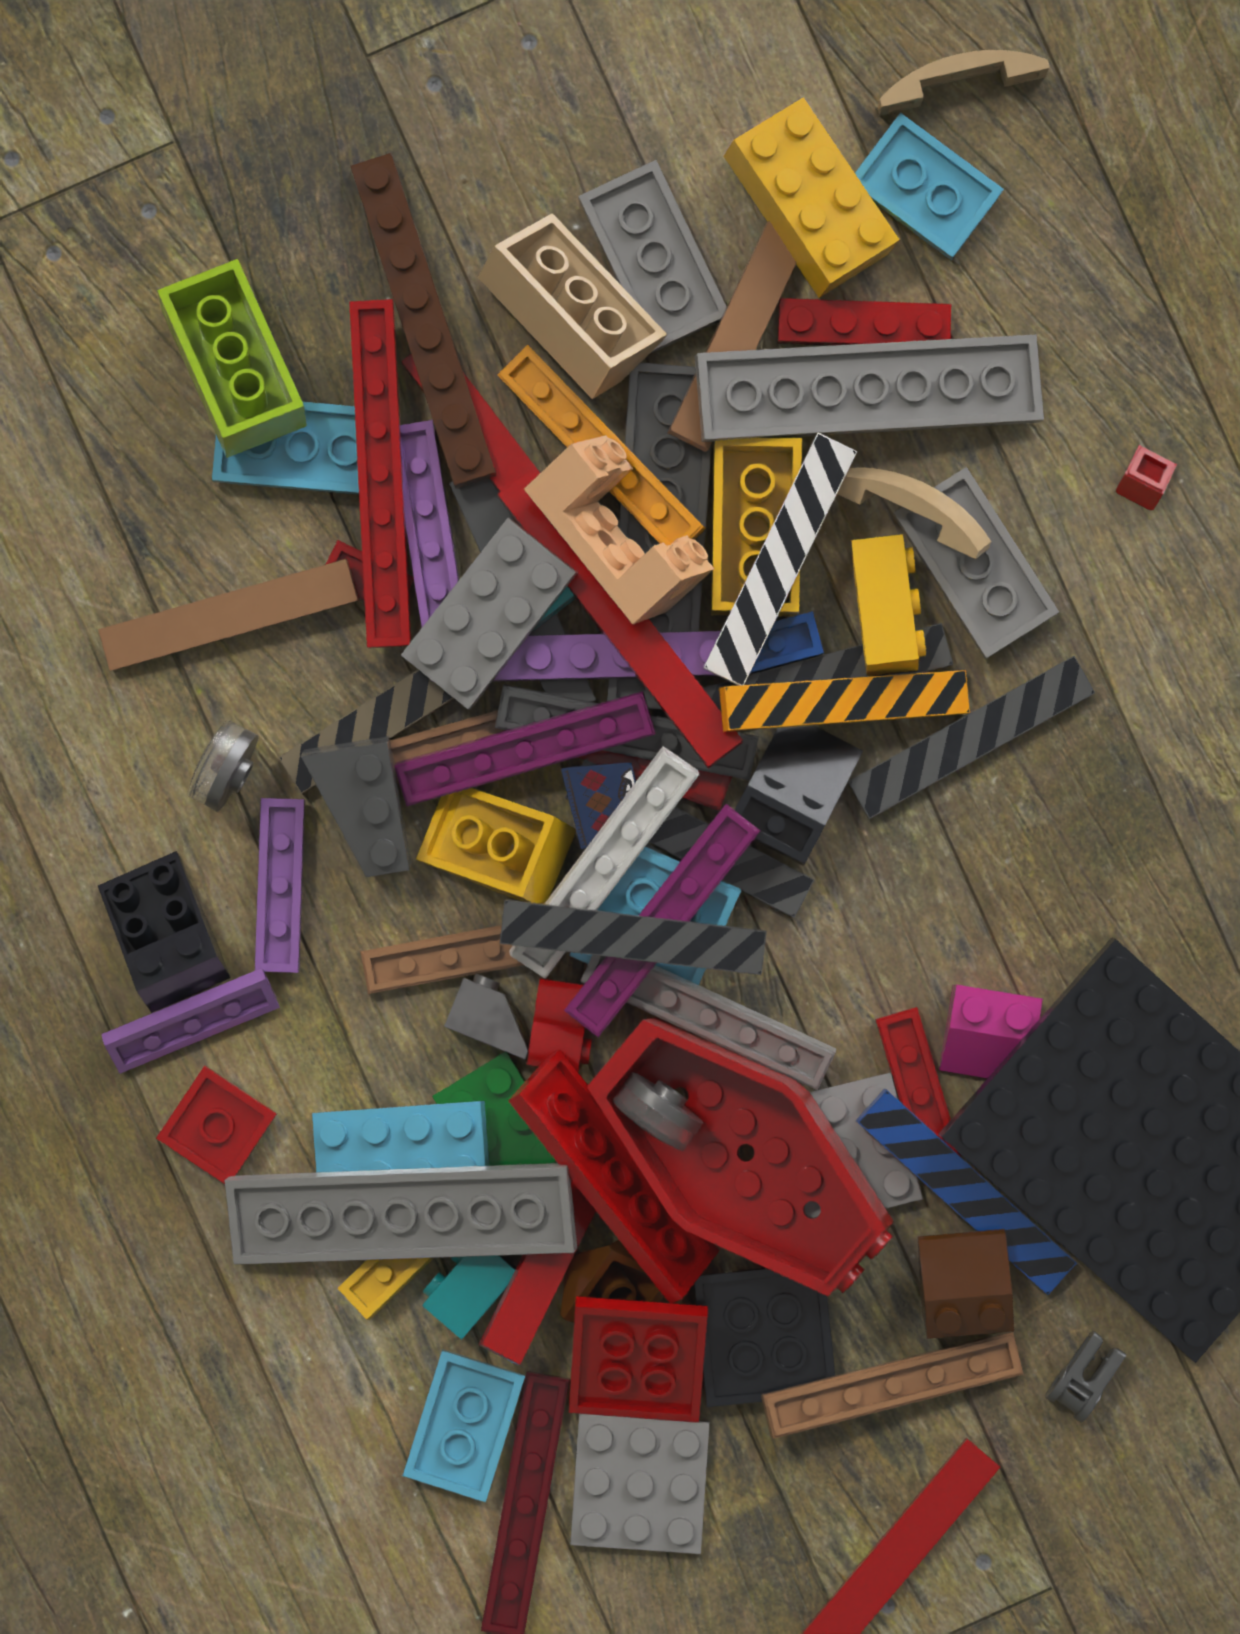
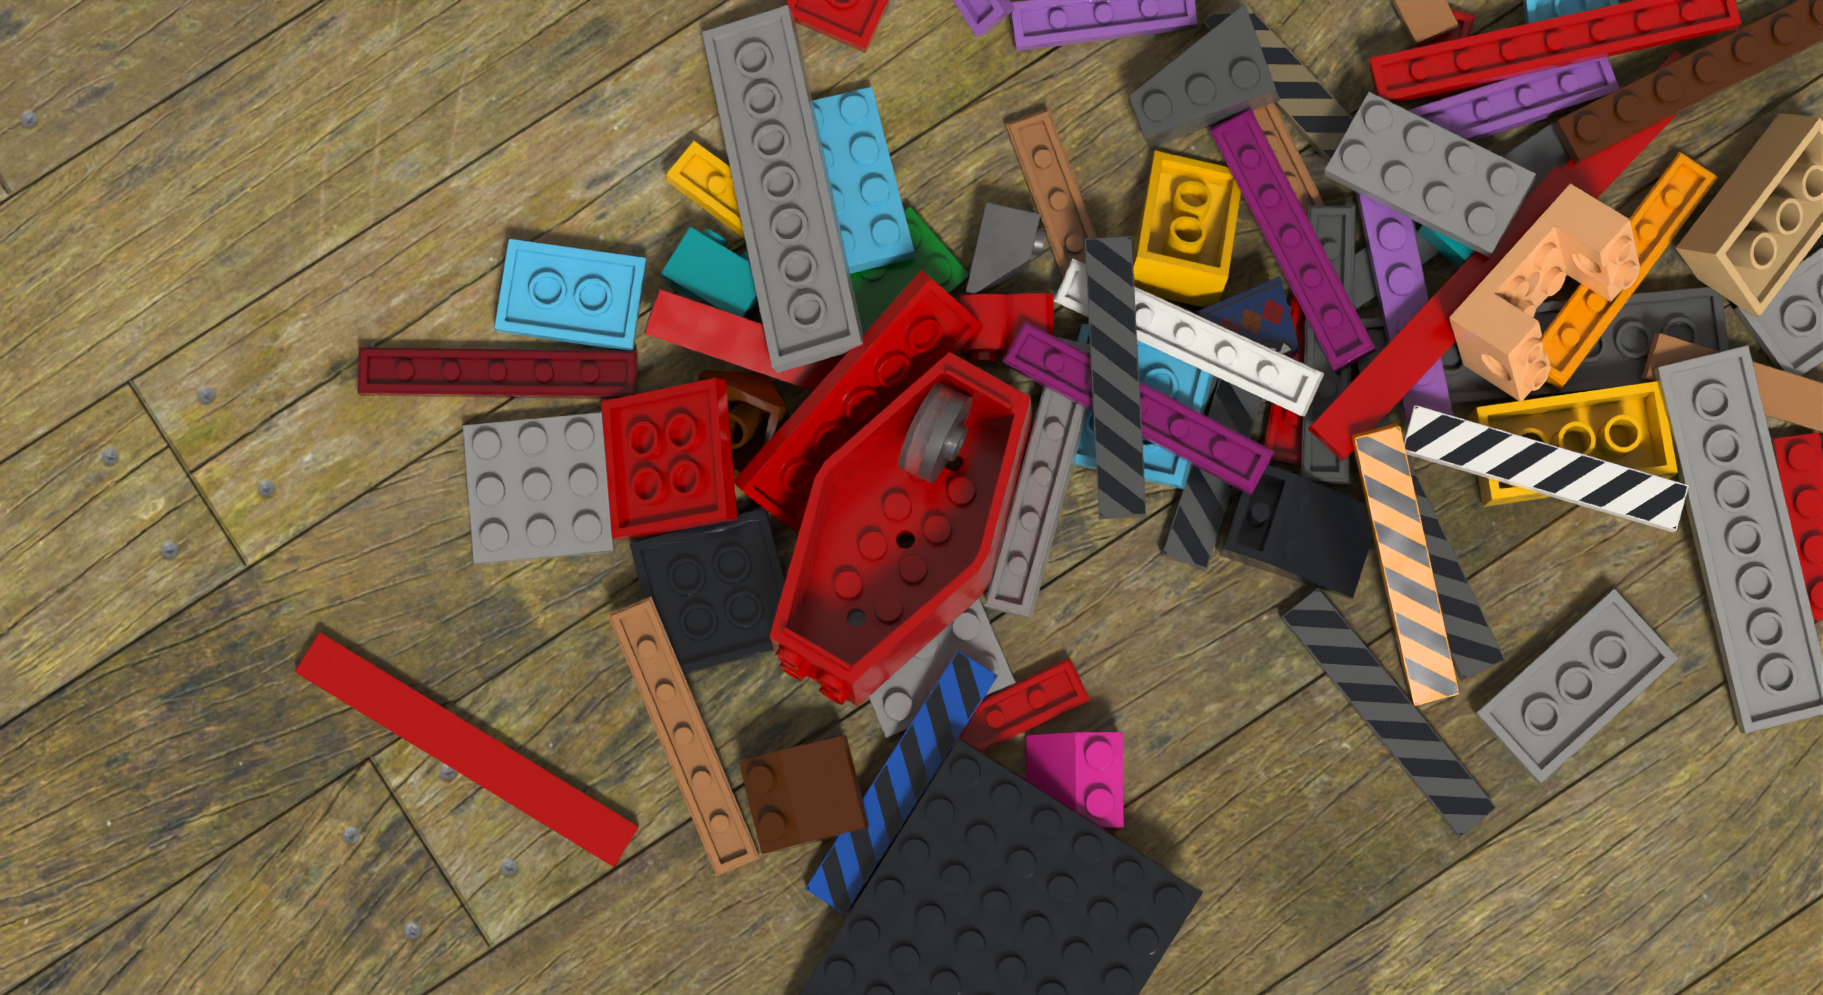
camera: 75 degrees right, 5 degrees down
blue plate [750,611,824,674] -> none
tan slope [837,468,992,559] -> none
yellow brick [851,534,926,676] -> none
dark grey piece [1045,1331,1127,1423] -> none
red slope [1116,445,1177,511] -> none

